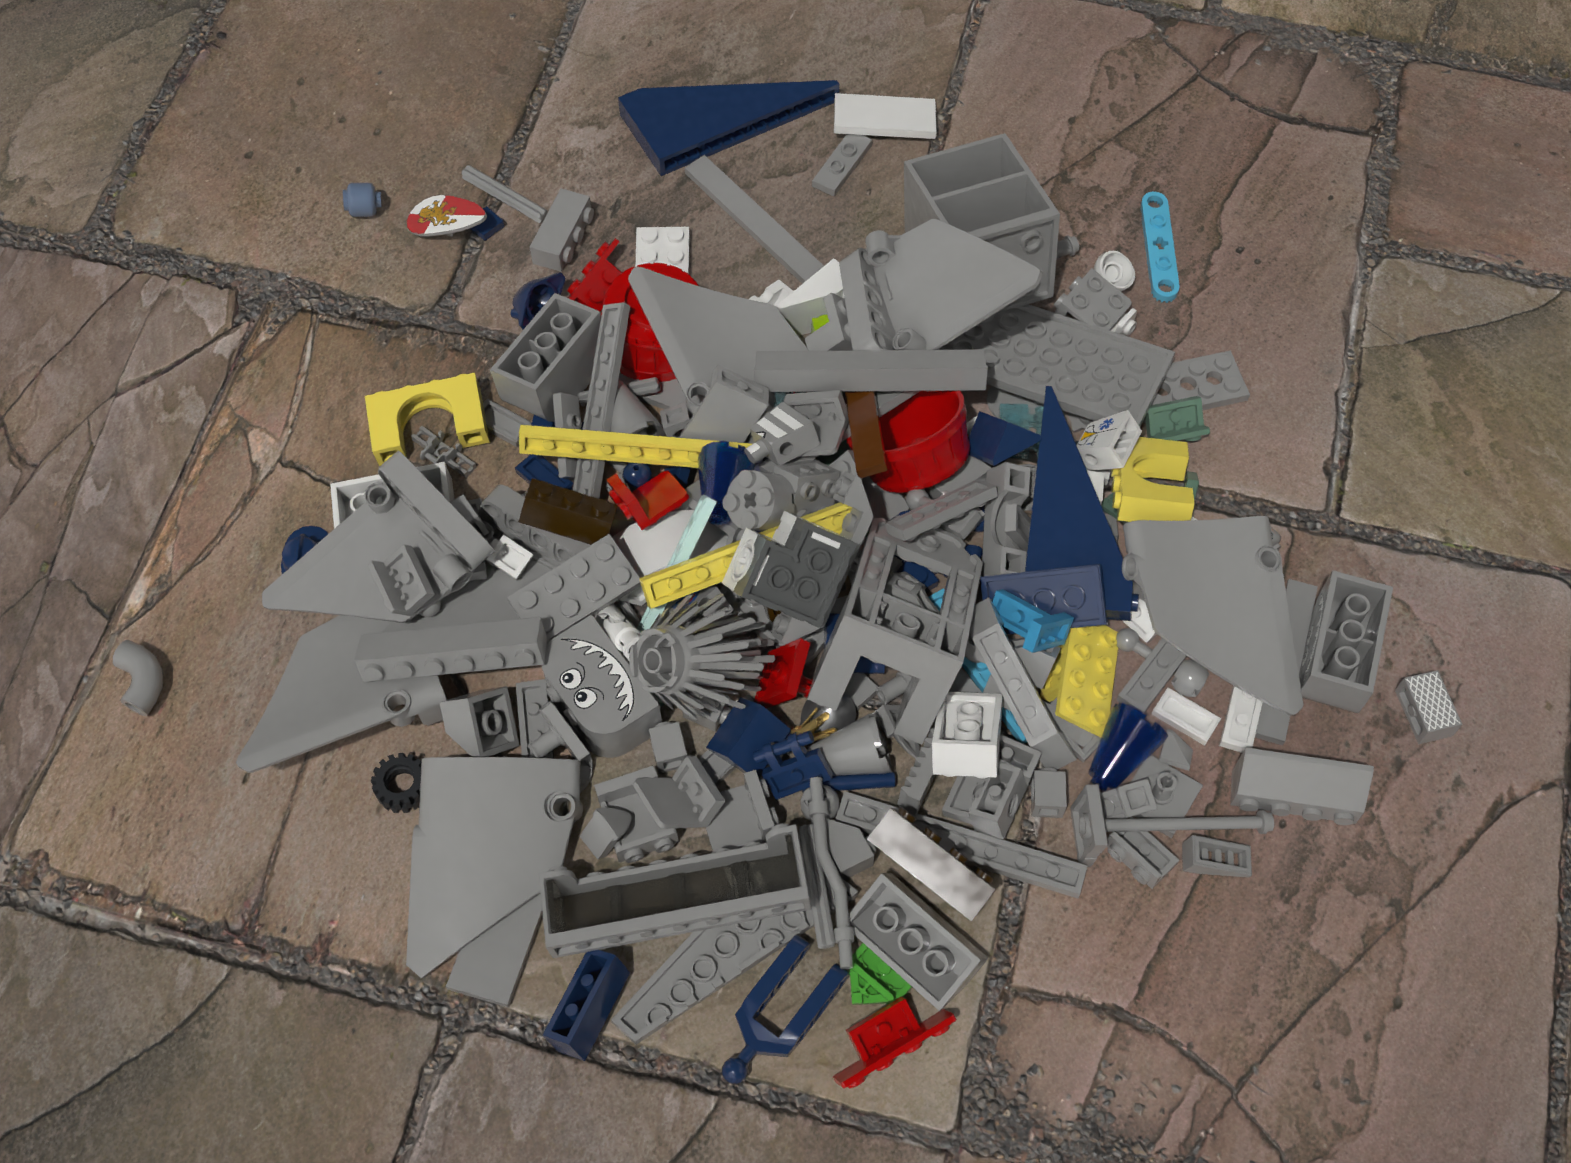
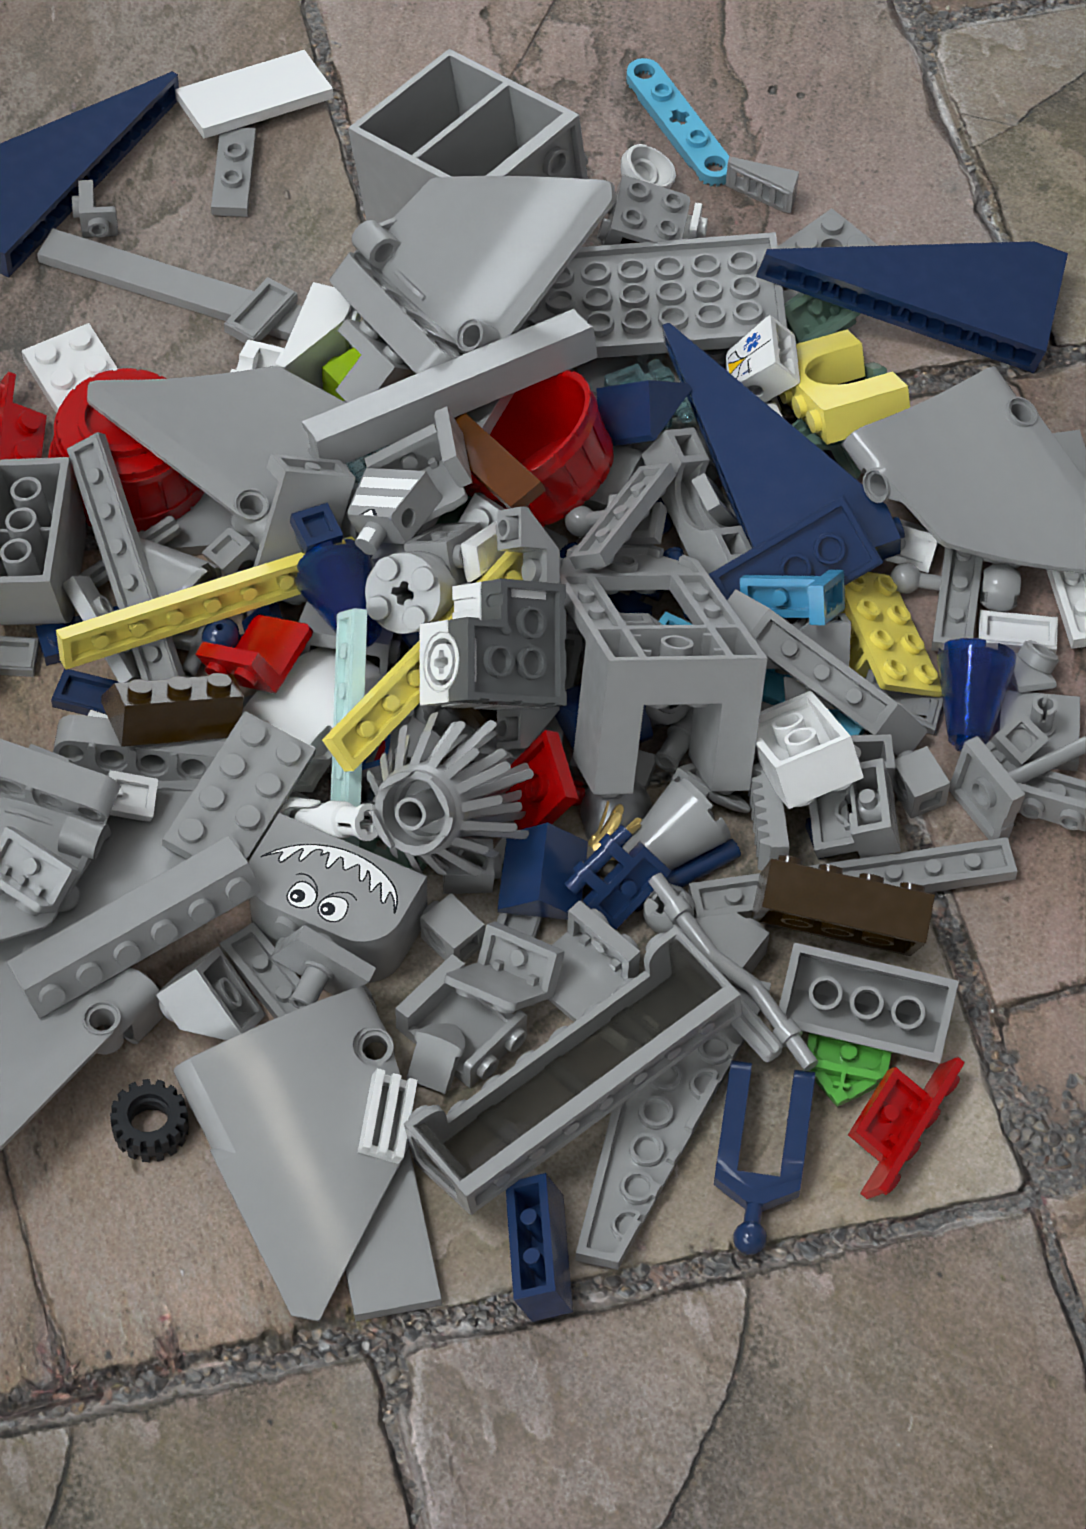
camera: 30 degrees left, 5 degrees down
none -> light grey bracket [72,180,118,238]
none -> light grey tile [224,277,298,344]
none -> dark blue tile [290,502,343,554]
none -> white tile [357,1068,418,1164]
none -> light grey tile [434,406,472,488]
none -> white tile [460,521,506,582]
none -> light grey slope [726,157,799,214]
none -> dark blue slope [756,241,1068,373]
none -> light grey tile [1018,640,1059,674]

